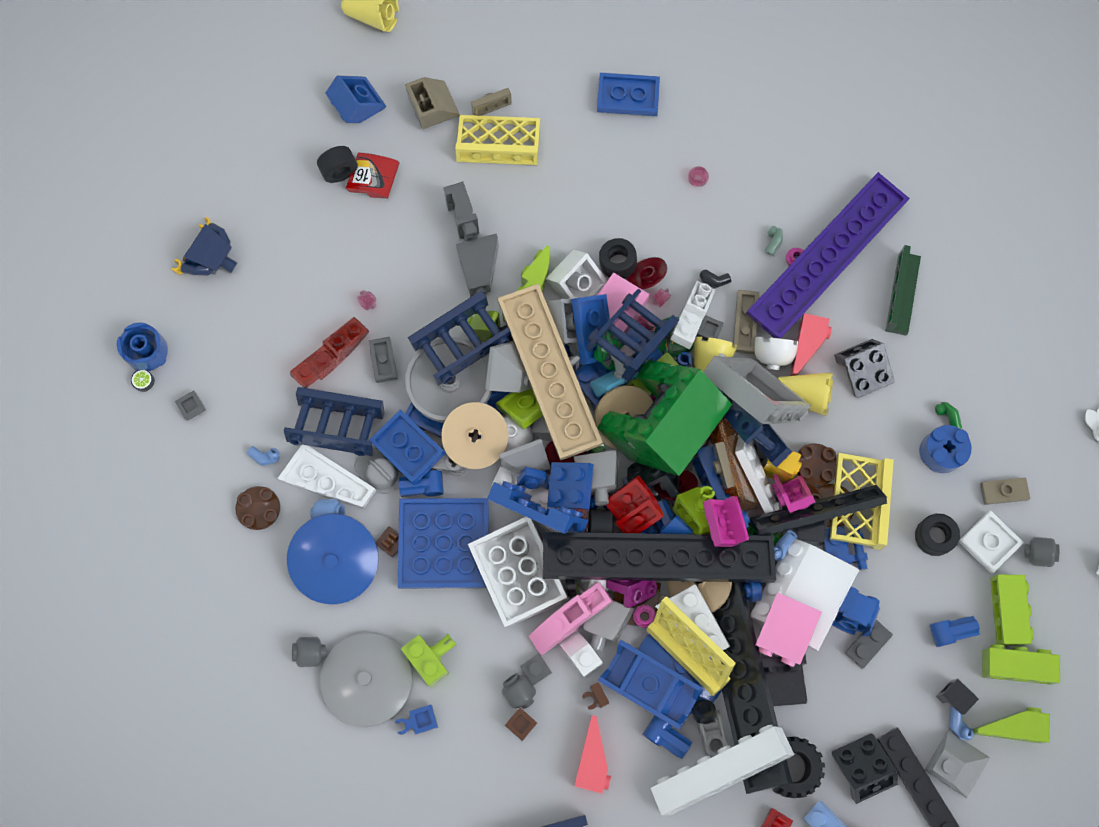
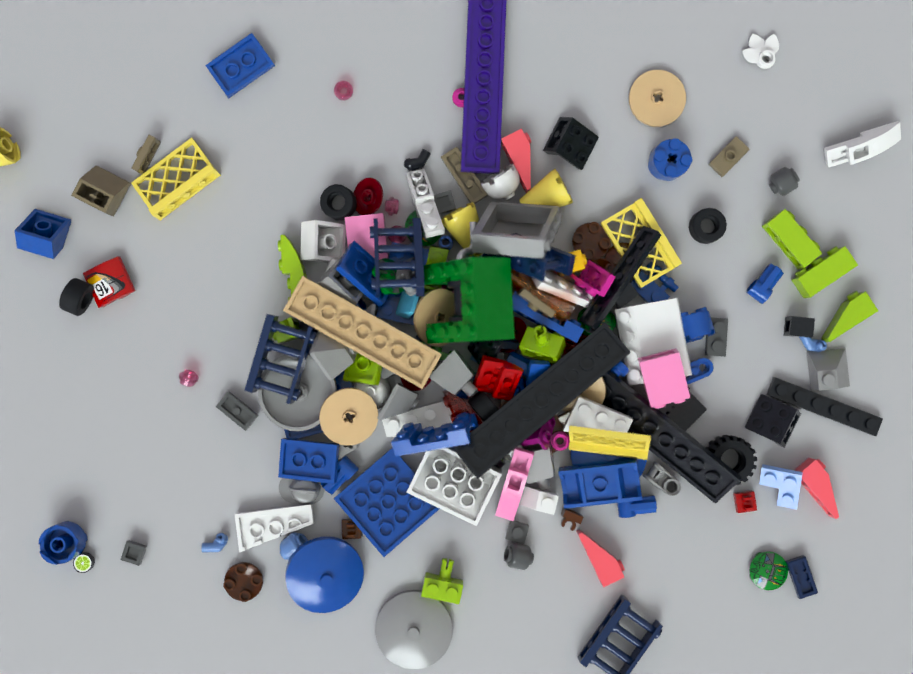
camera: 40 degrees left, 15 degrees up
dark blue torso [171,217,237,276] -> none
dark blue fence [284,387,385,456] -> none
clear red slope [290,317,369,388] -> none
dark grey head [292,637,326,667] -> none
blue plate [395,705,438,735] -> none
dark grey hips [443,181,479,242] -> none
dark grey slope [456,233,499,297] -> none
reddish brown tile [504,708,538,741] -> none
blue plate [517,467,550,490] -> none
blue plate [547,462,594,510] -> none
white brick [651,725,794,816] -> none
black tile [692,699,716,724] -> none
dark pink bracket [703,496,749,547] -> none
sand green arm [765,226,783,256] -> none
medium blue arm [774,530,797,561] -> none
dark green fence [885,245,921,336] -> none
green arm [935,402,962,429] -> none
white plate [959,510,1024,574] -> none
none -> tan piece [629,70,686,127]
none -> blue plate [686,358,714,384]

